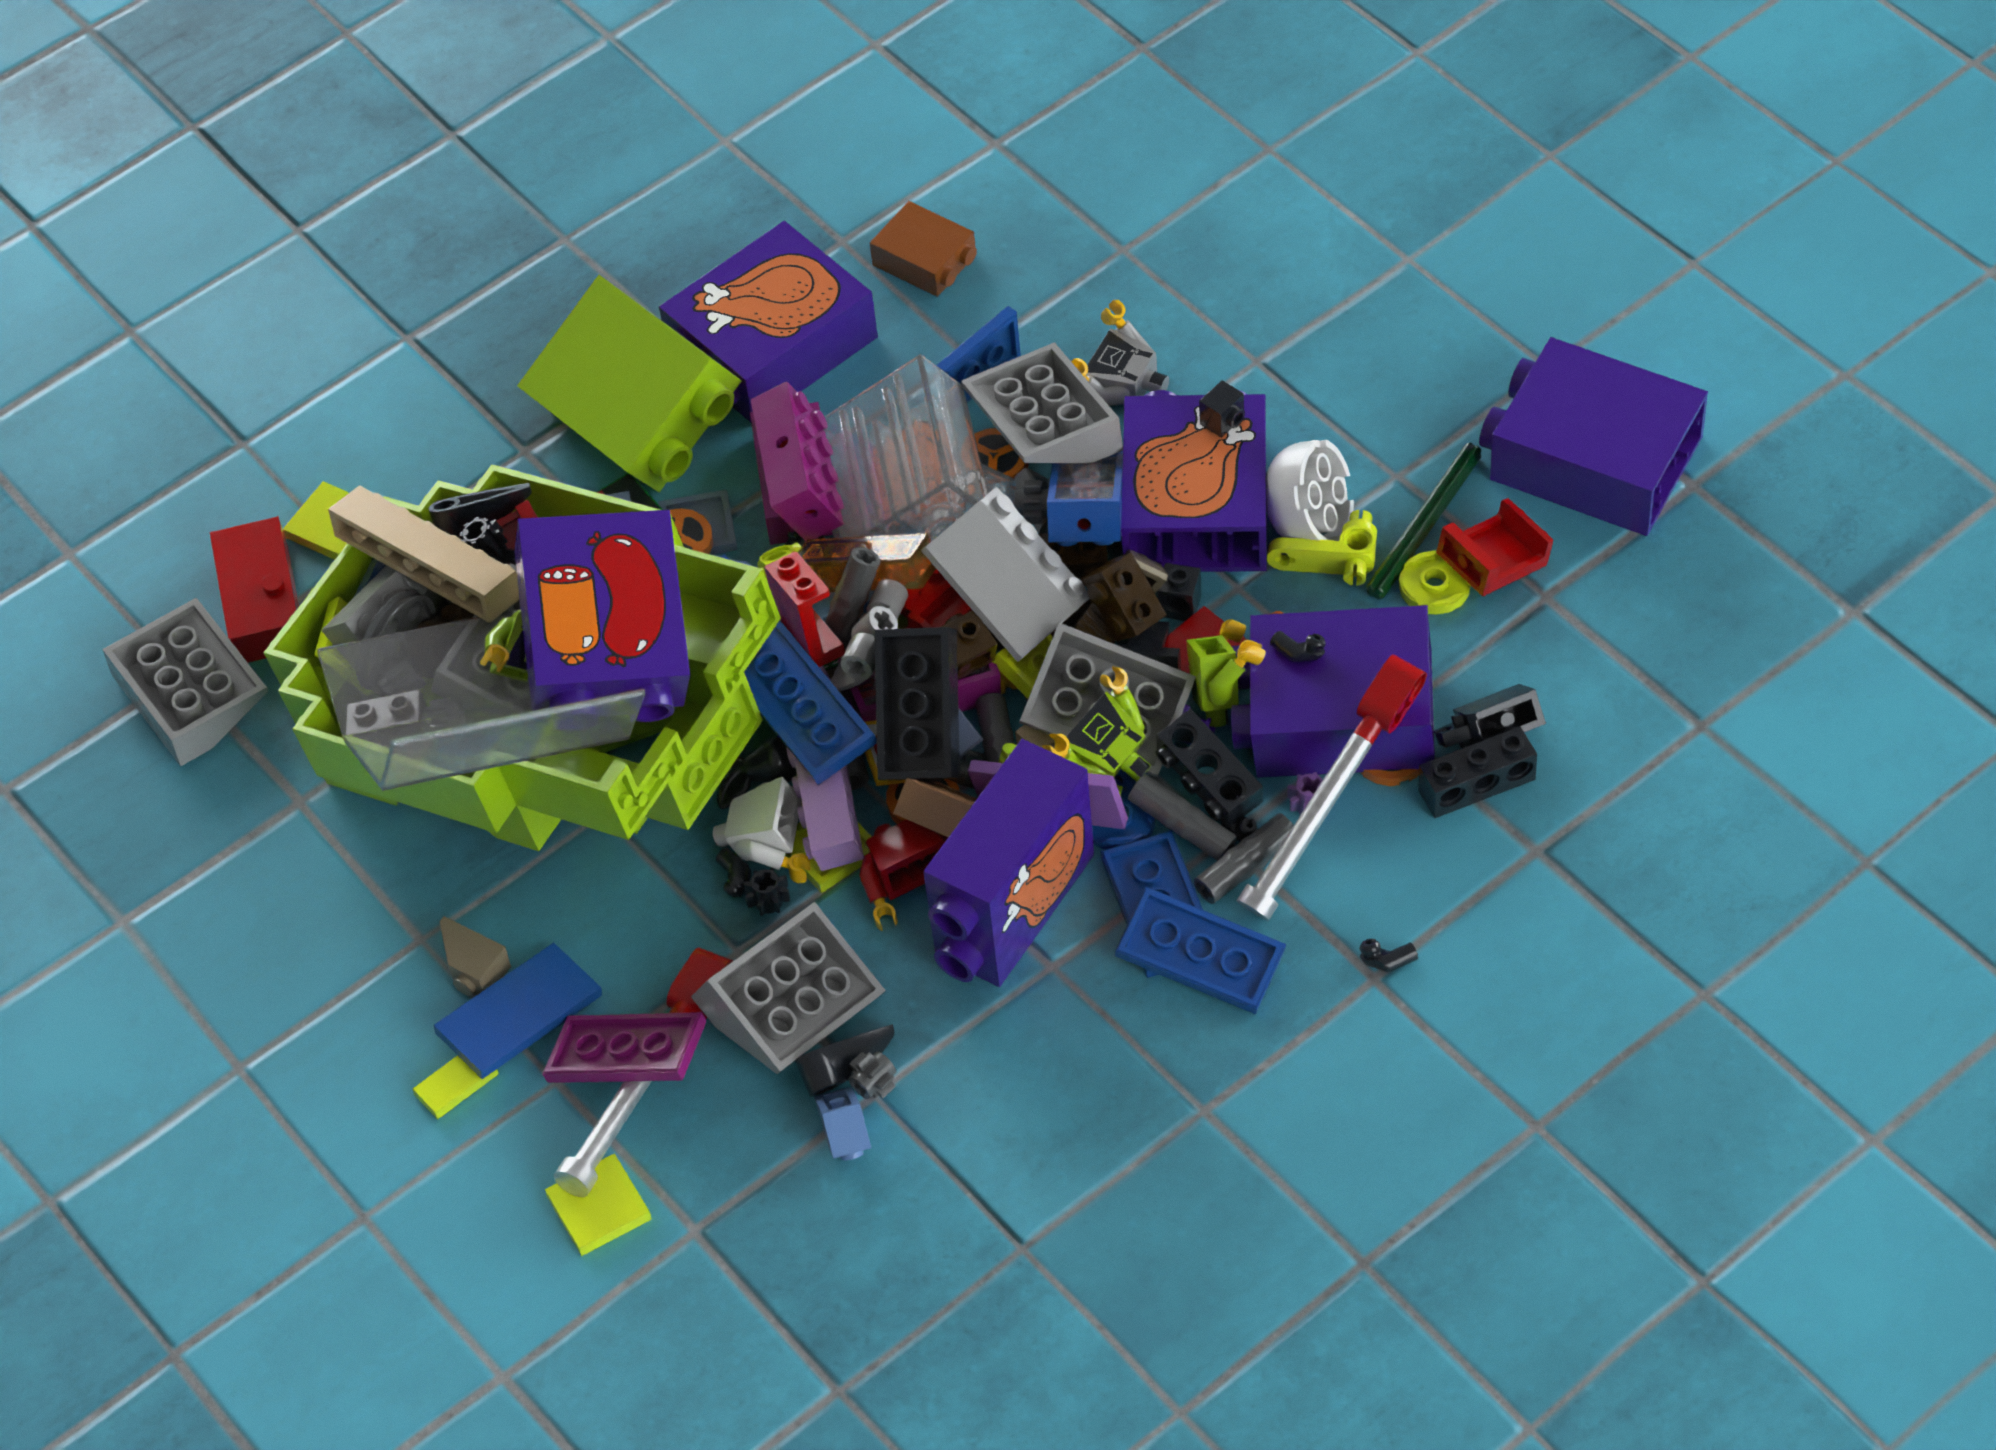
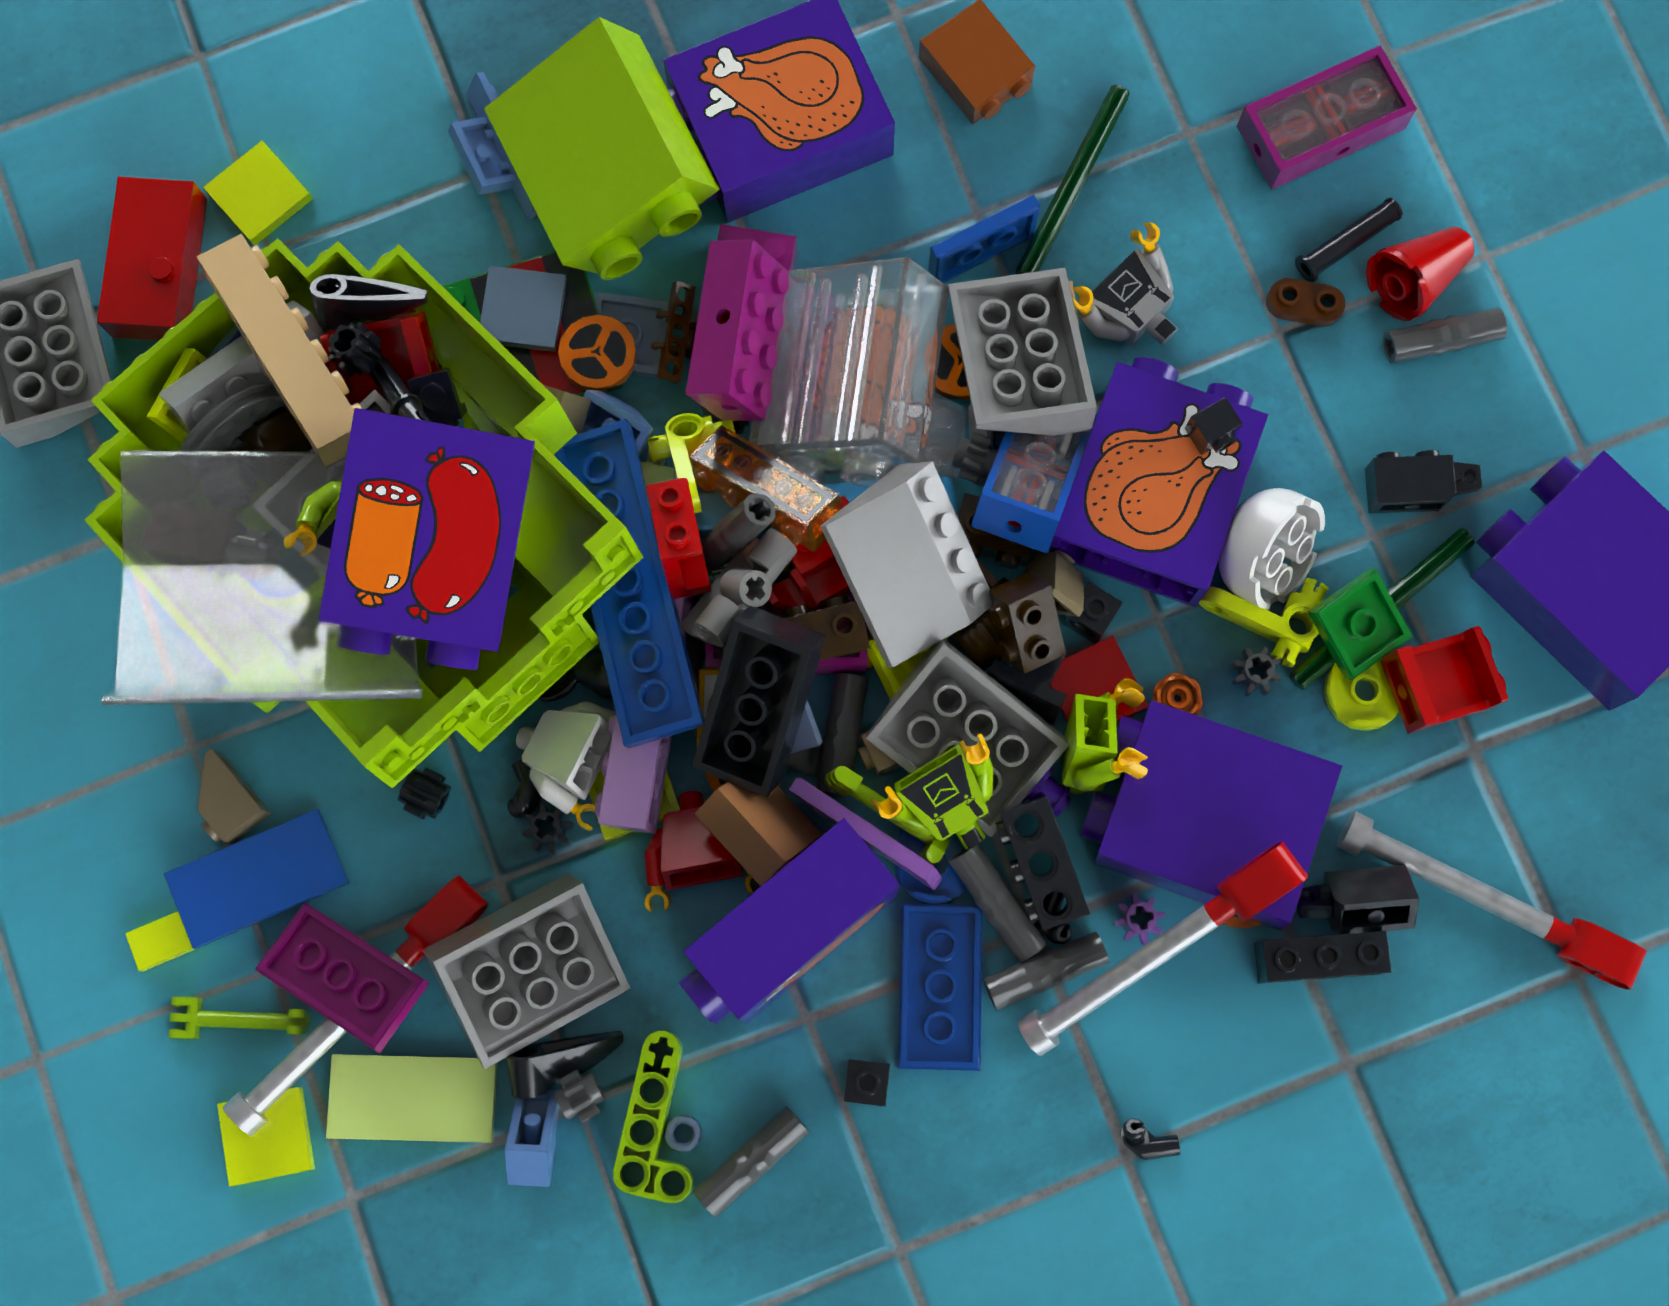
camera: 15 degrees right, 25 degrees up
blue tile [1115,886,1286,1014] -> none
black arm [1270,631,1326,662] -> none
none -> lime hinge [168,997,310,1039]
none -> yellowish green tile [326,1054,498,1143]
none -> black gear [398,767,451,820]
none -> medium blue bracket [448,72,537,220]
none -> lime beam [613,1031,694,1203]
none -> reddish brown piece [651,281,697,384]
none -> sand blue axle [664,1115,702,1152]
none -> dark grey axle [693,1106,810,1218]
none -> black brick [844,1059,890,1107]
none -> dark green axle [1015,84,1130,275]
none -> dark grey gear [1231,647,1282,696]
none -> brick [1236,45,1417,190]
none -> reddish brown plate [1266,278,1345,327]
none -> black pin [1295,198,1403,282]
none -> green plate [1308,569,1413,680]
none -> piece [1336,811,1647,990]
none -> red cone [1365,227,1474,322]
none -> black hinge [1365,450,1482,514]
none -> dark grey axle [1383,307,1507,364]

